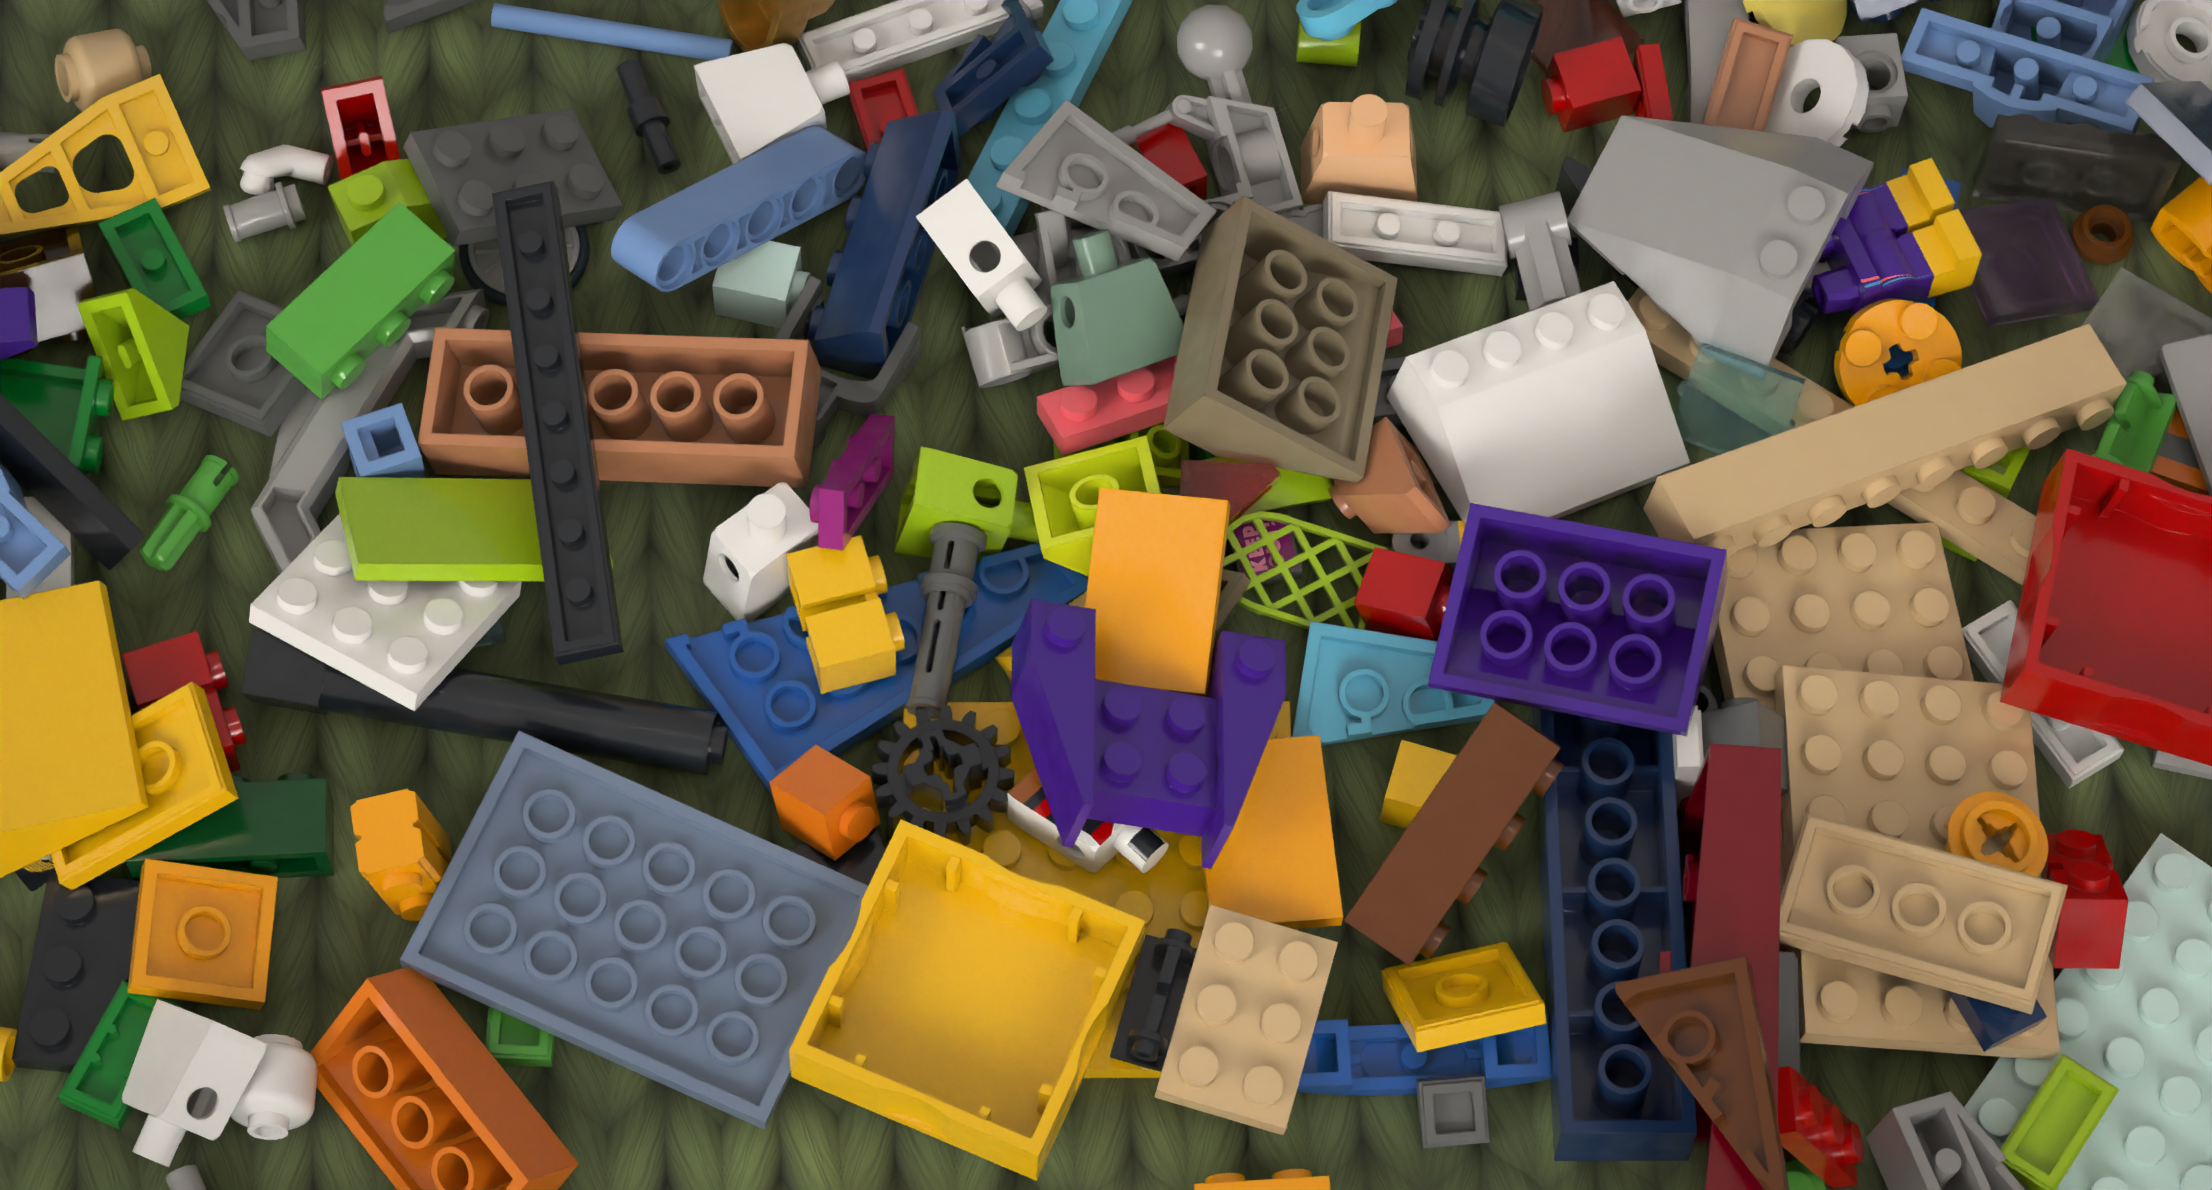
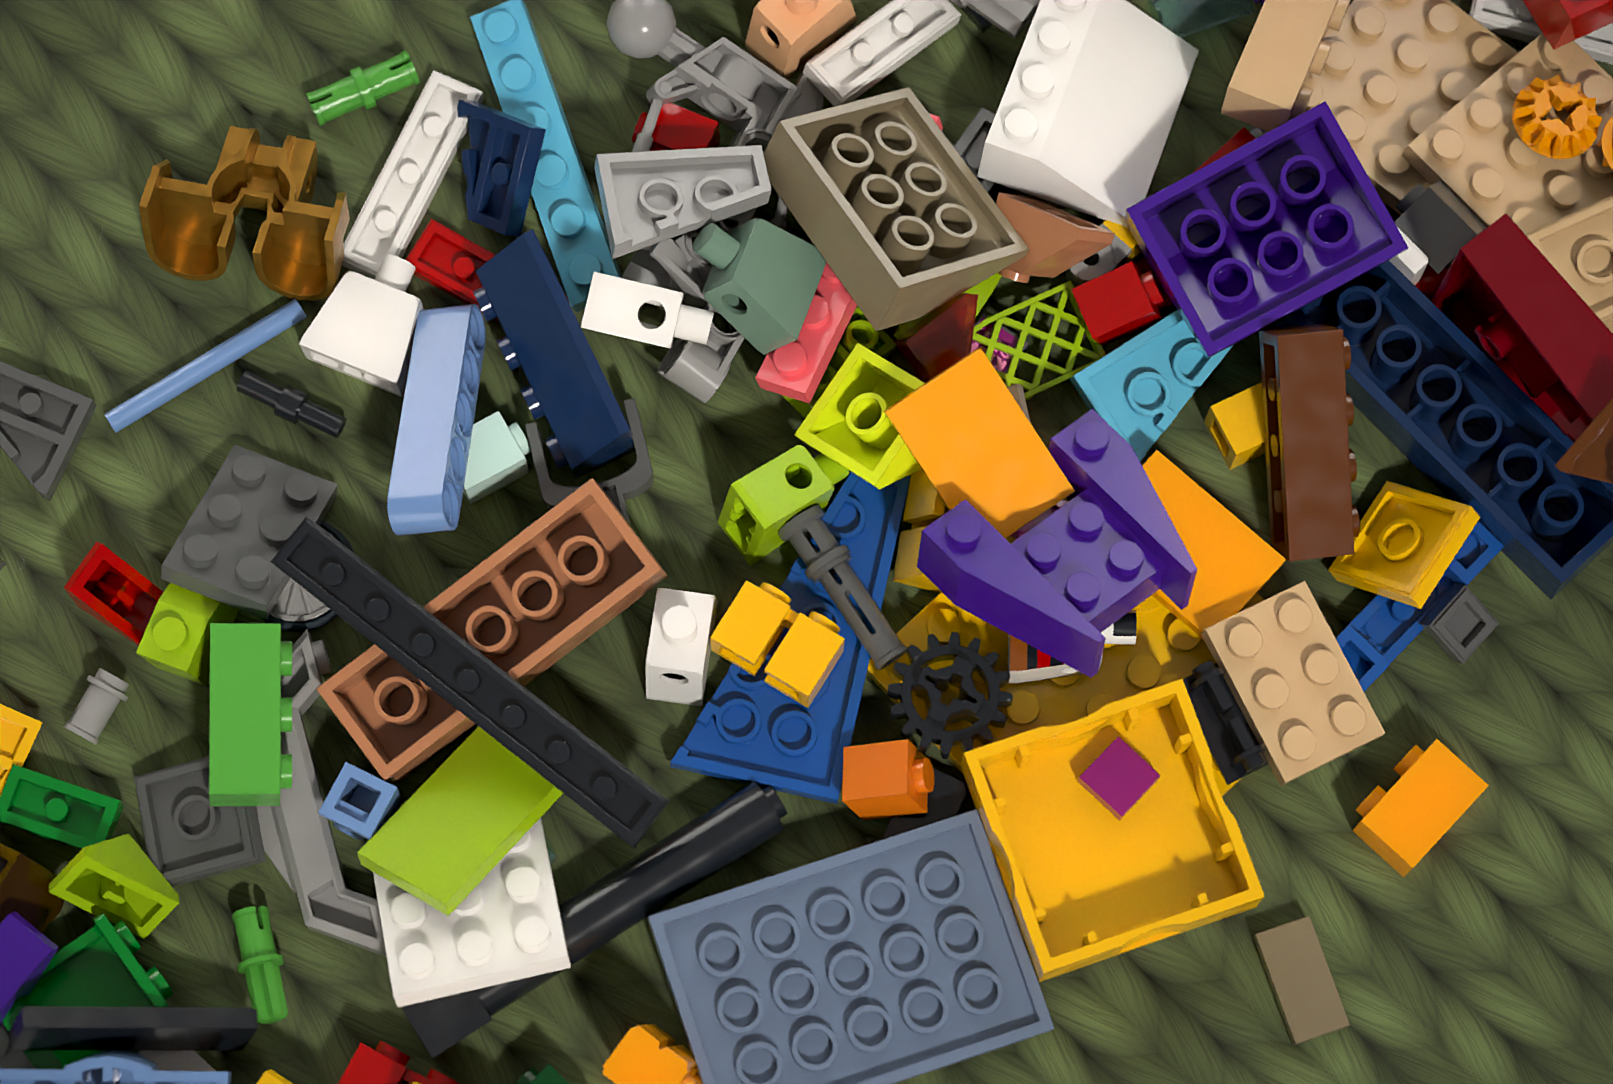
camera: 40 degrees left, 10 degrees up
white arm [240,144,333,195] -> none
magenta plate [809,414,895,550] -> none
none -> magenta tile [1077,736,1161,821]
none -> light orange gear [1512,74,1602,159]

